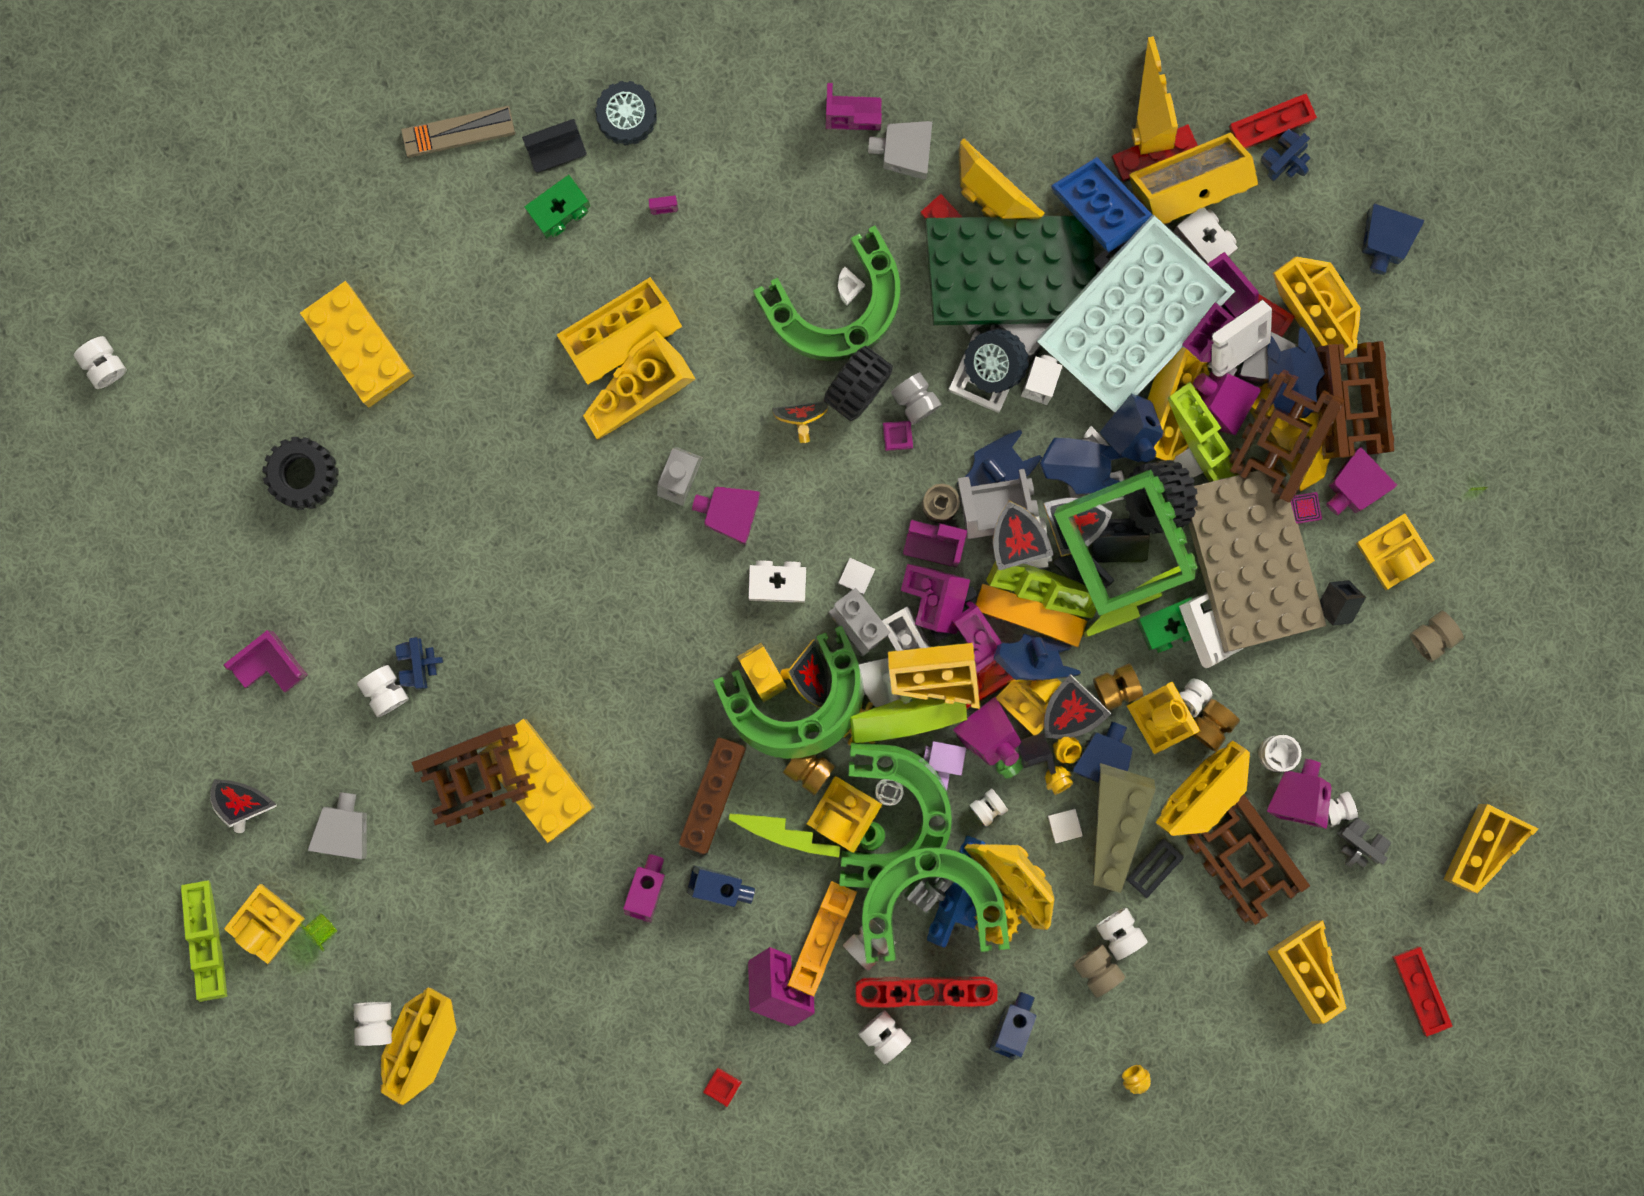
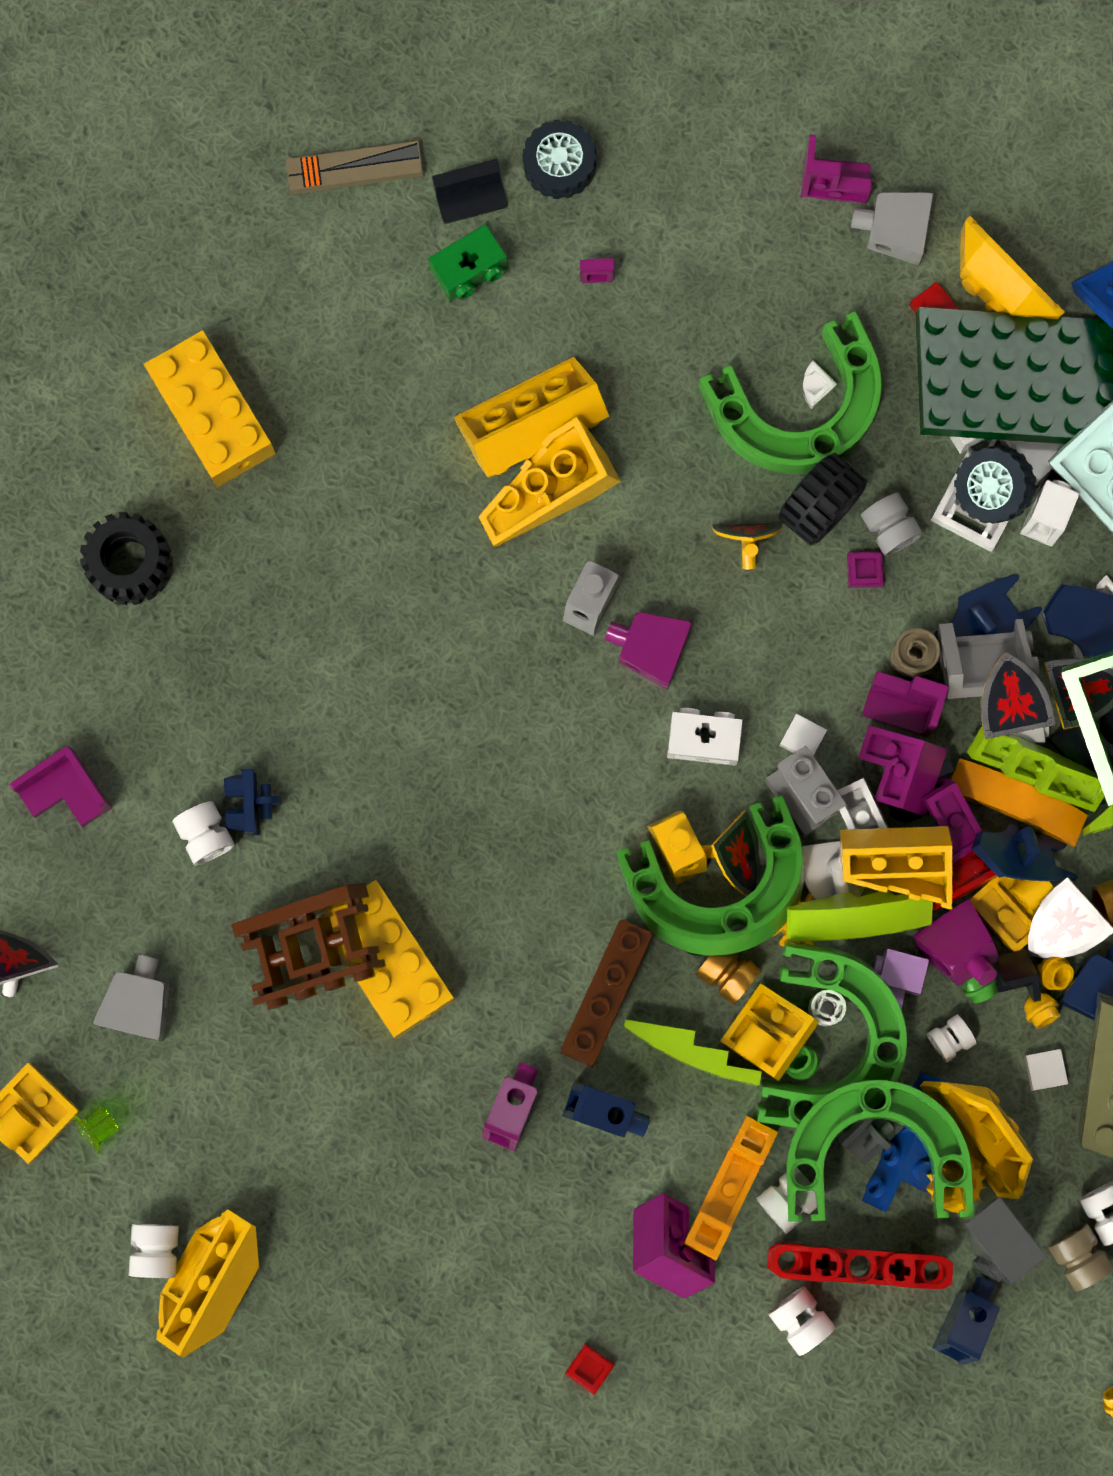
camera: 10 degrees right, 5 degrees down
none -> dark grey wedge [965,1197,1047,1284]

